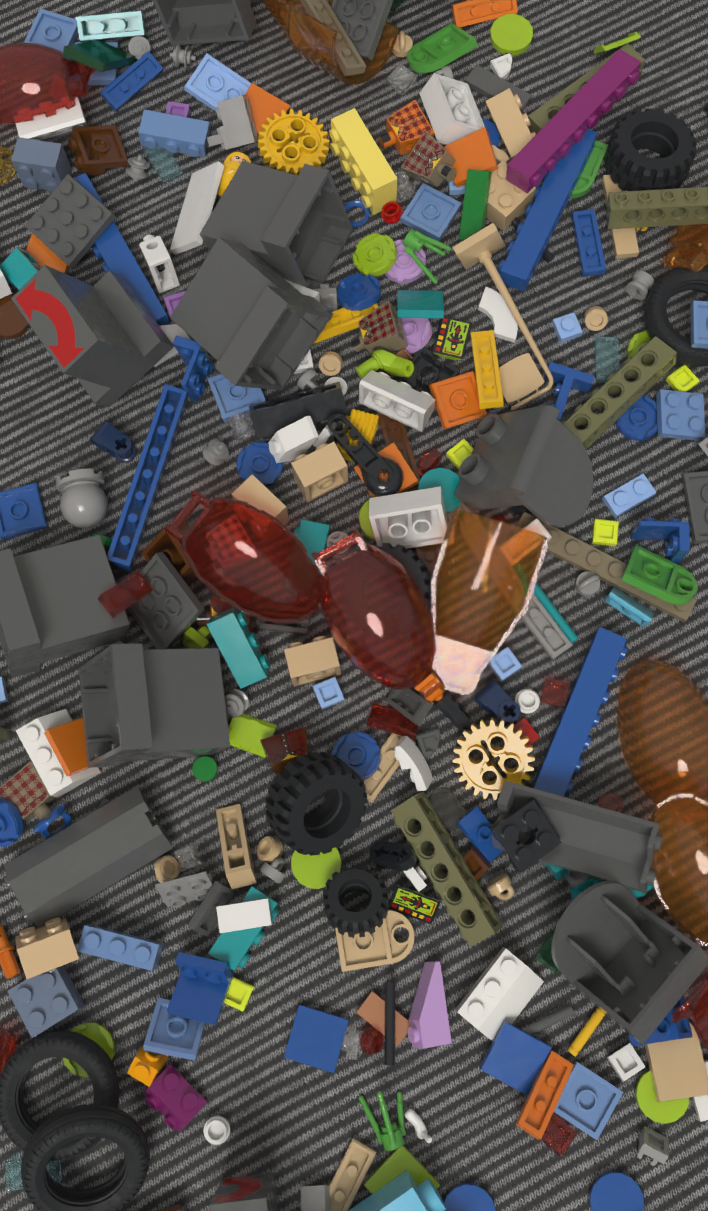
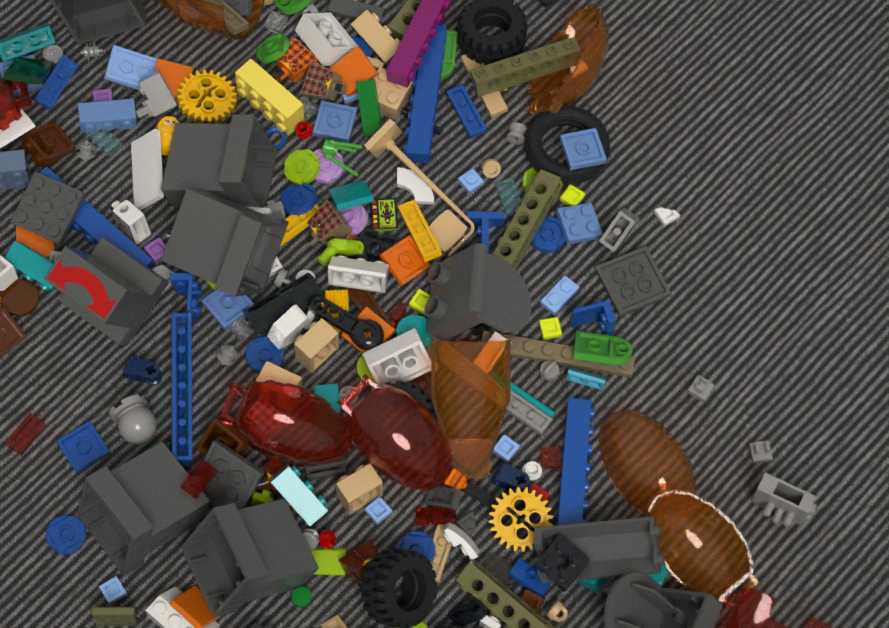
camera: 25 degrees left, 10 degrees down
tan tile [319,351,343,376] -> none
none -> bright green tile [256,34,290,64]
none -> red plate [319,530,336,550]

